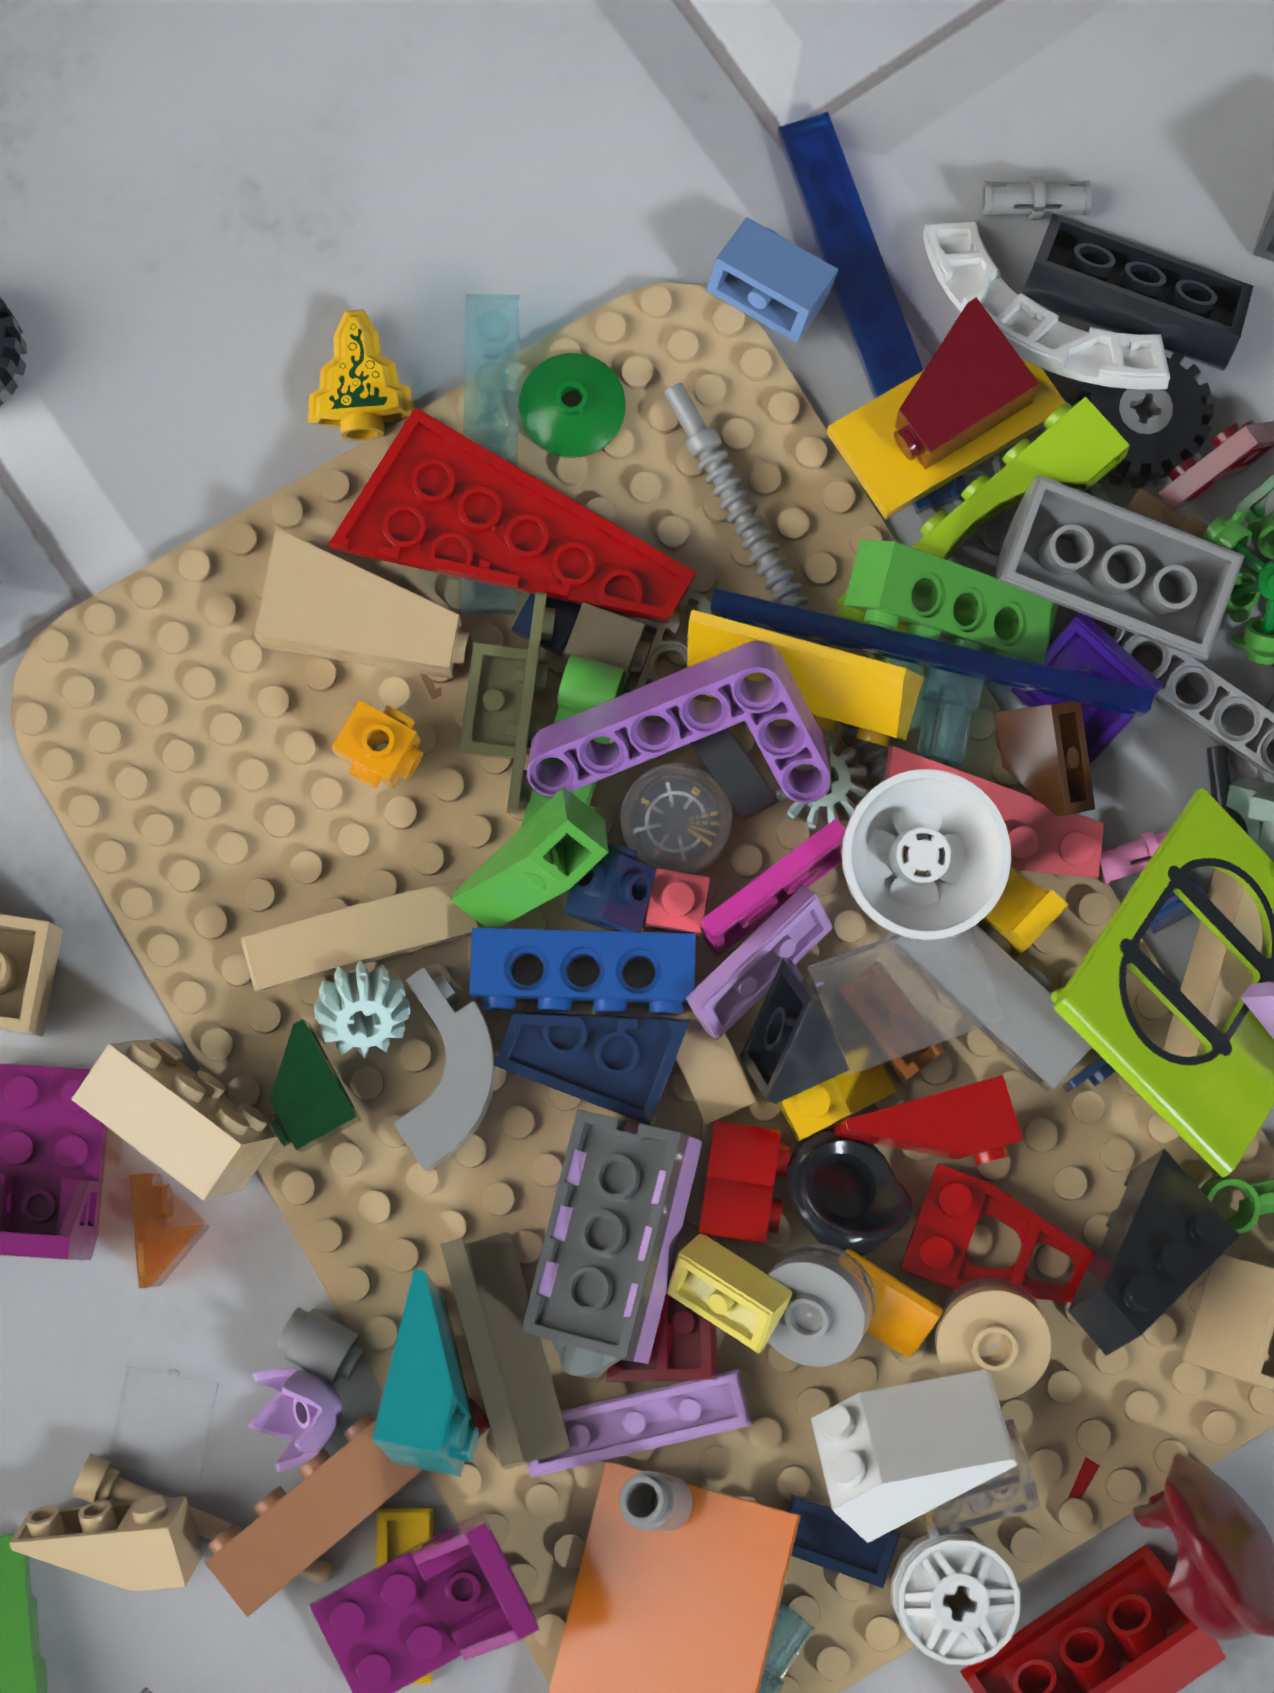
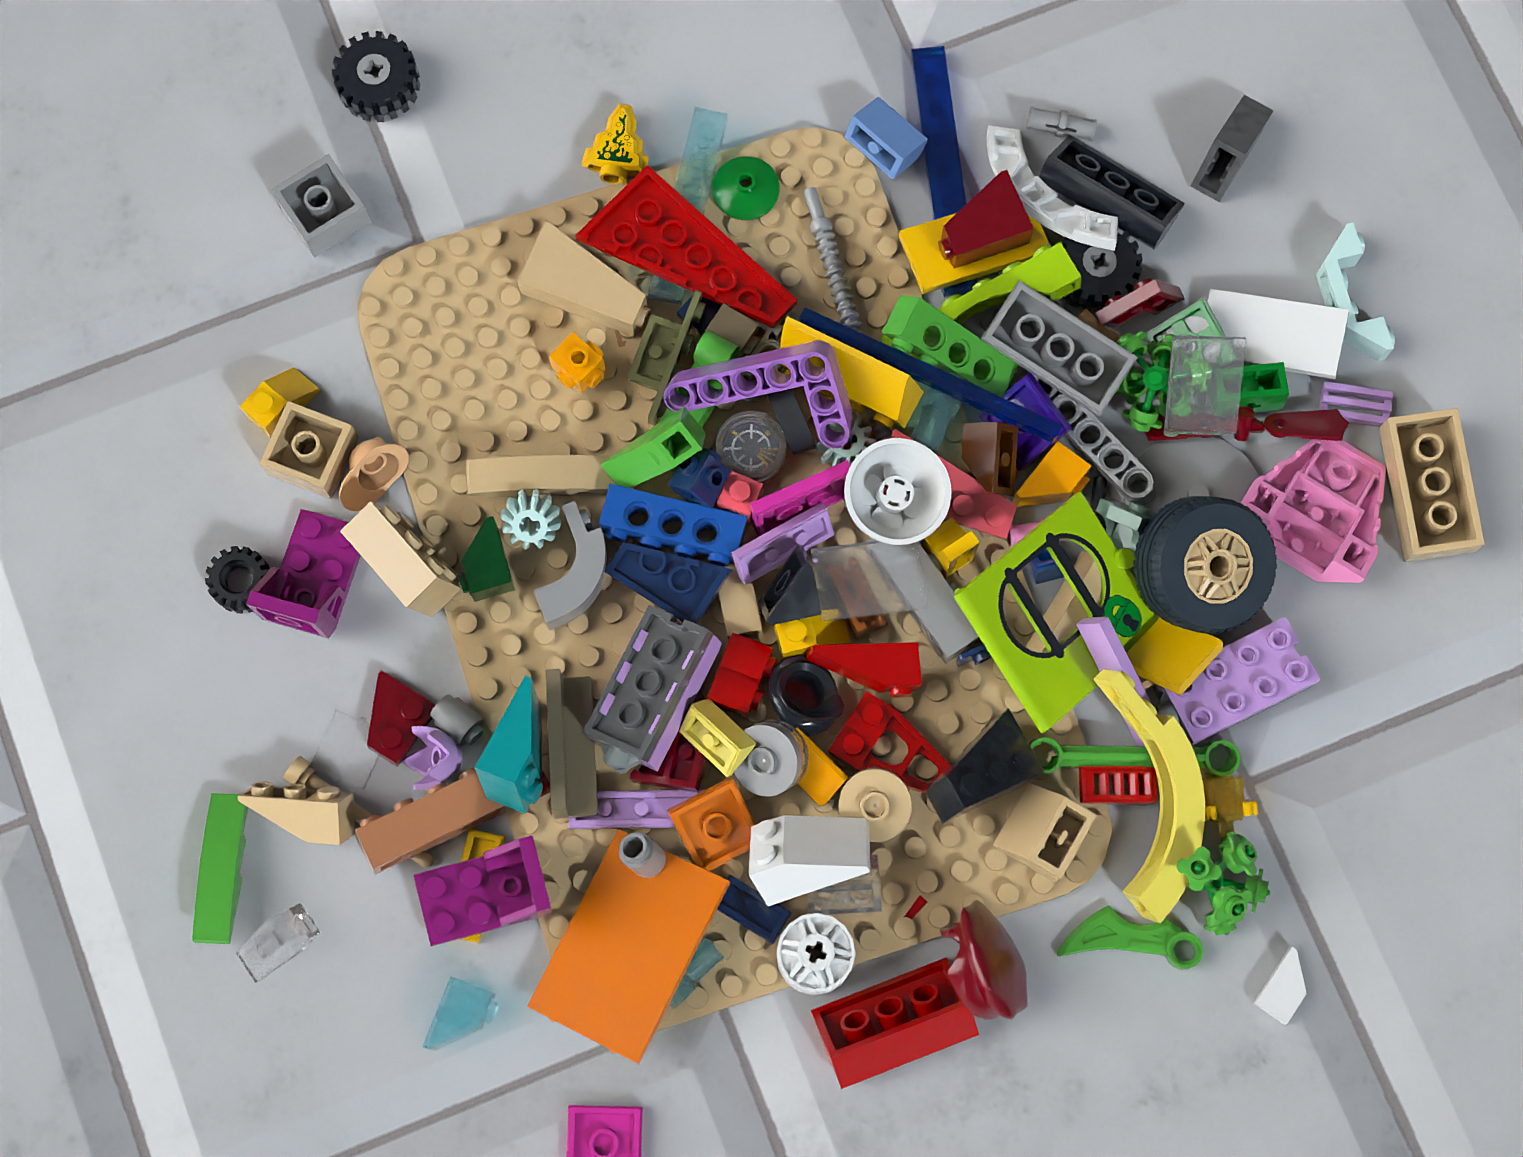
camera: 10 degrees right, 5 degrees down
clear orange slope [130,1173,210,1288] -> none
none -> light nougat piece [339,437,409,511]
none -> dark red wing [367,670,435,767]
none -> orange tile [667,777,756,871]
none -> light orange slope [1012,441,1091,507]

